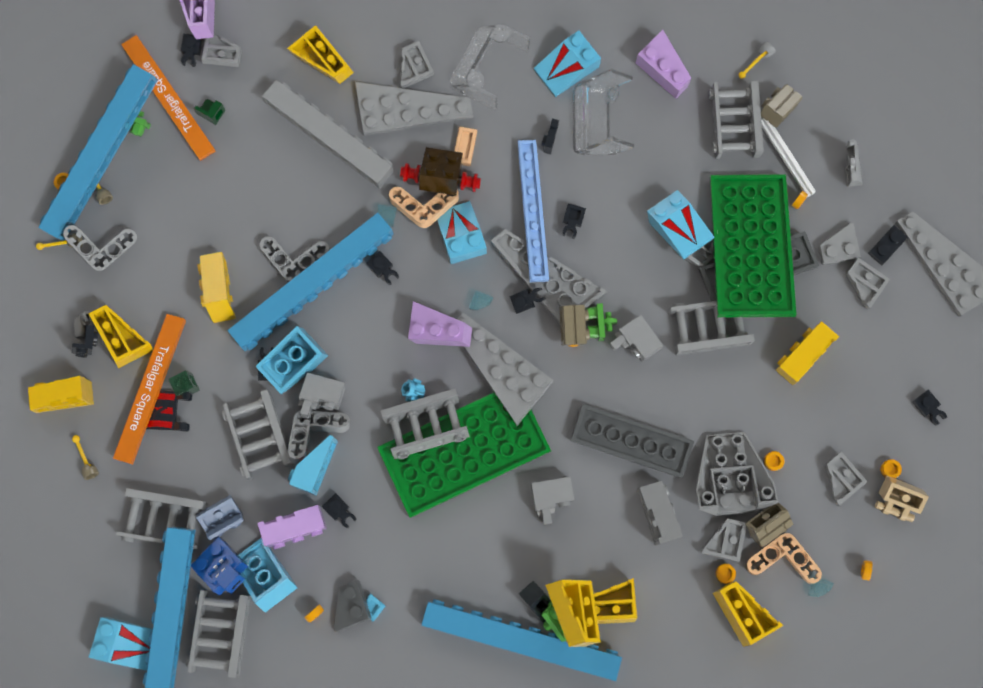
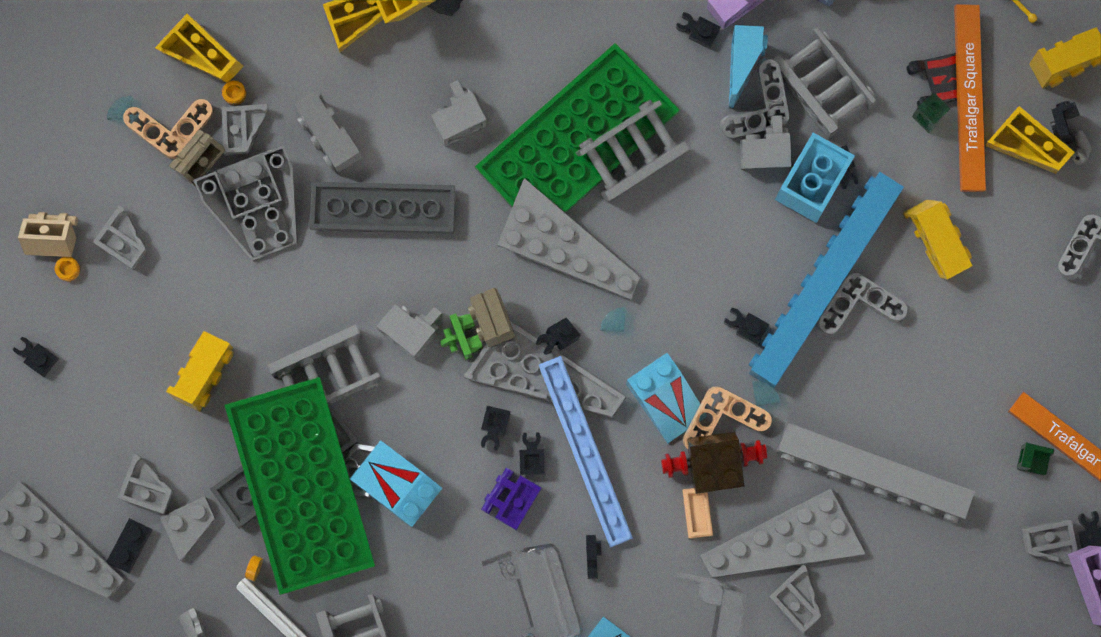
camera: 165 degrees right, 0 degrees up
yellow wedge [287,25,354,84] -> none
medium azure gear [401,378,425,402] -> none
lavender wedge [408,301,472,347] -> none
light orange tile [764,451,784,471] -> none
light orange tile [861,560,873,581] -> none
none -> black plate [481,406,511,451]
none -> dark purple plate [481,468,541,531]

